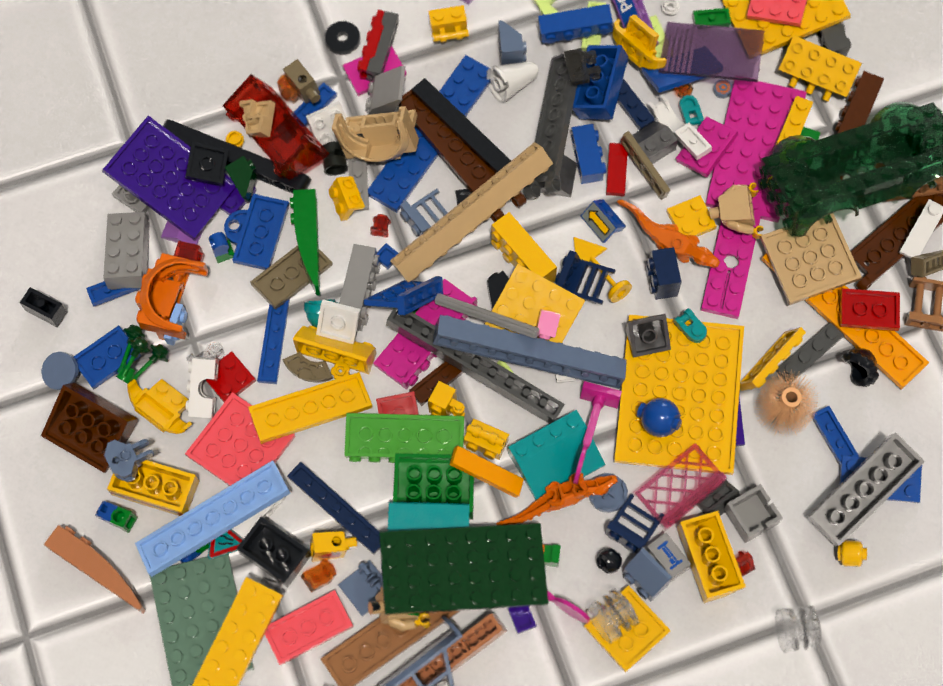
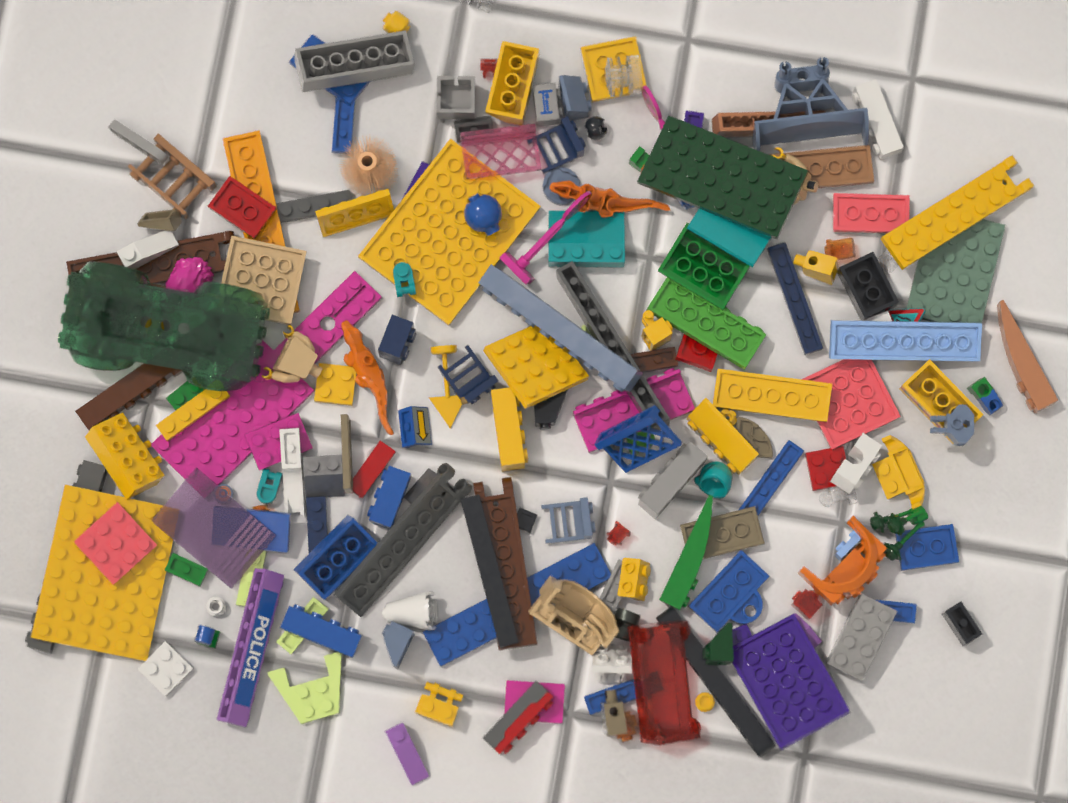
camera: 155 degrees left, 10 degrees up
sand blue tile [41,352,79,390] -> none
reddish brown slope [41,382,138,473] -> none
black plate [185,141,229,186] -> none
blue leg [209,232,234,263] -> none
tan slope [239,99,275,137] -> none
white plate [316,300,360,344] -> none
black tile [325,21,360,55] -> none
sand blue hinge [338,560,382,616] -> none
light grey slope [365,66,405,115] -> none
blue tile [377,243,398,270] -> none
tan brick [390,142,553,283] -> none
light grey axle [435,293,540,339] -> none
light orange tile [450,446,524,498] -> none
yellow brick [464,418,509,460] -> none
bright pink brick [536,309,560,340] -> none
clear smoke plate [563,48,601,86] -> none
yellow plate [613,14,667,69] -> none
flat silver slope [626,314,671,358] -> none
black hair [841,348,879,387] -> none
none -> dark pink piece [165,257,214,305]

